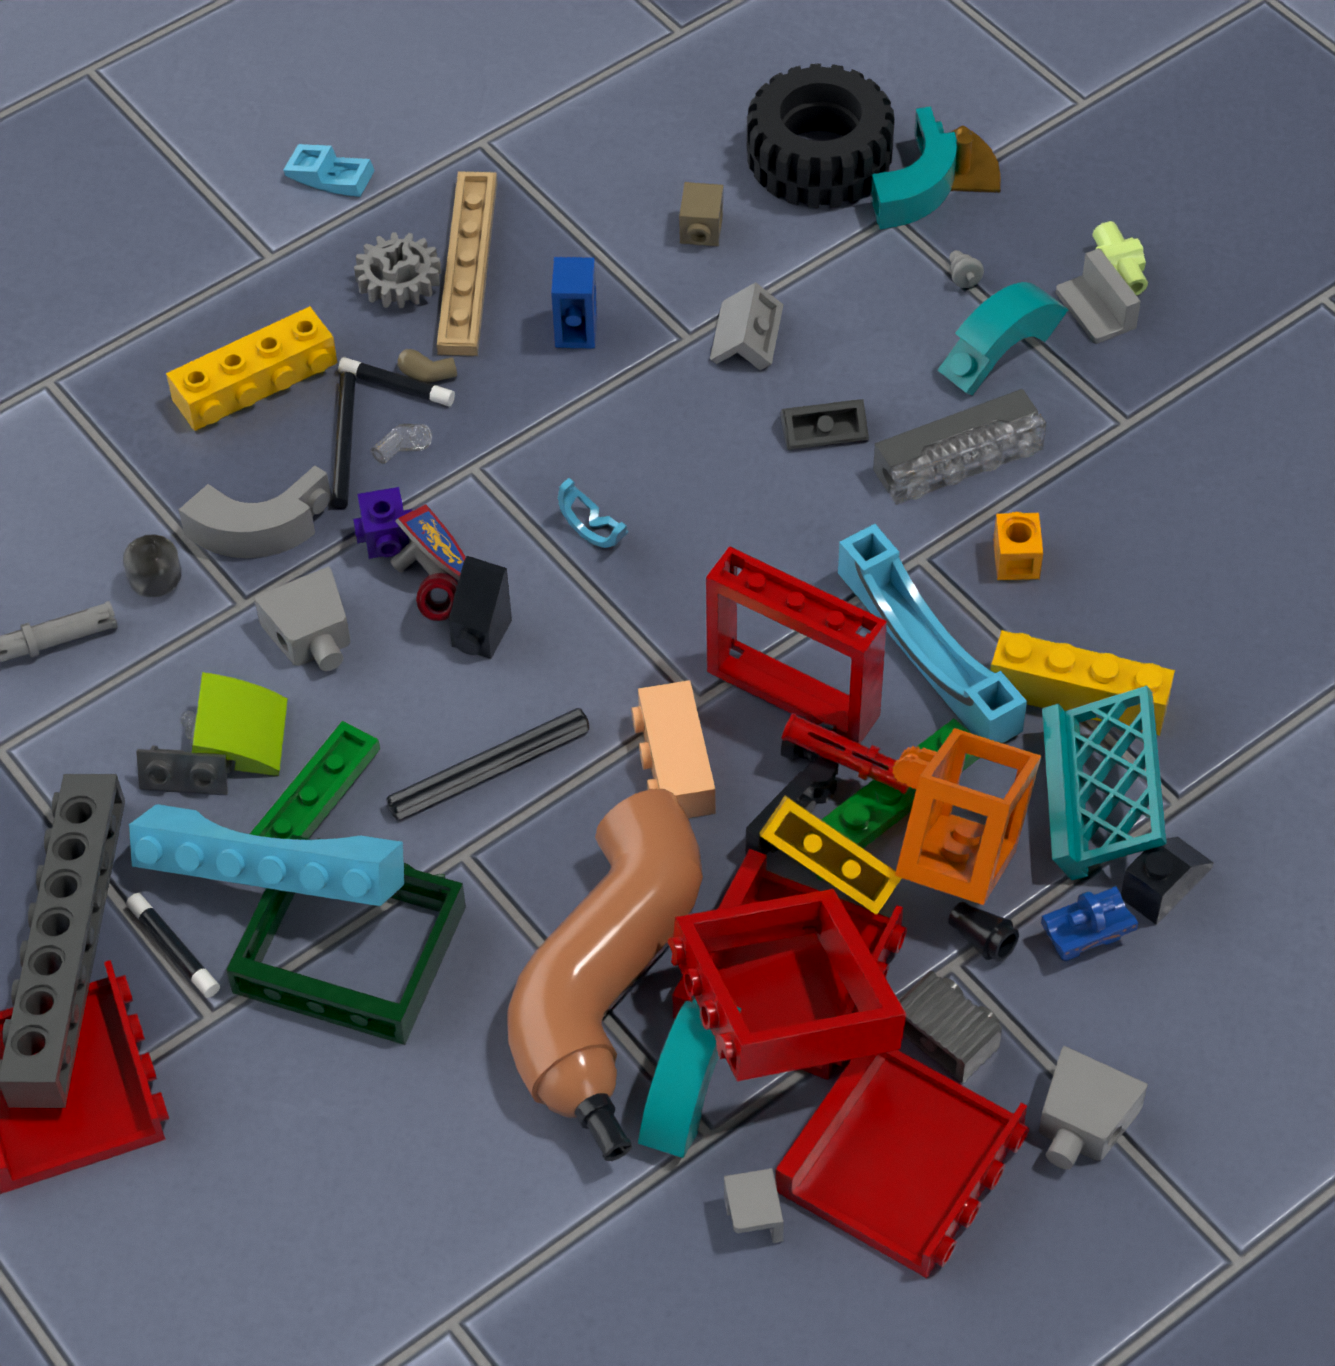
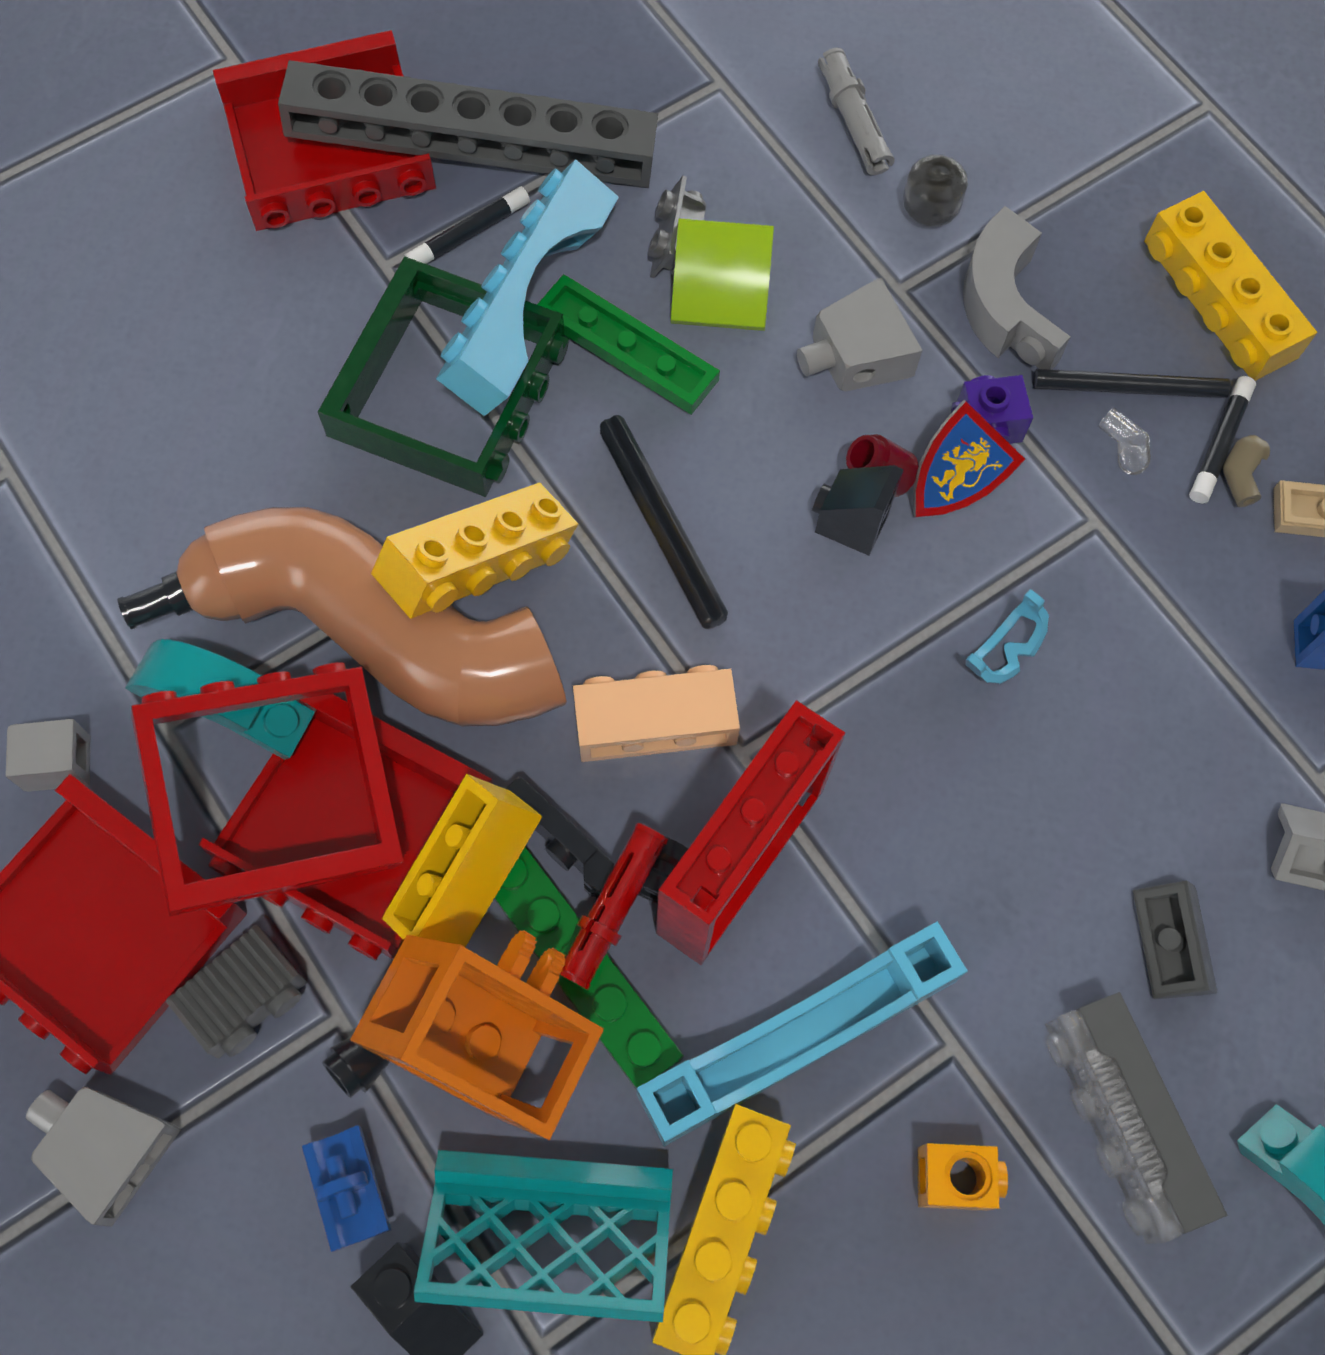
camera: 90 degrees right, 15 degrees up
none -> yellow brick [371,482,578,619]

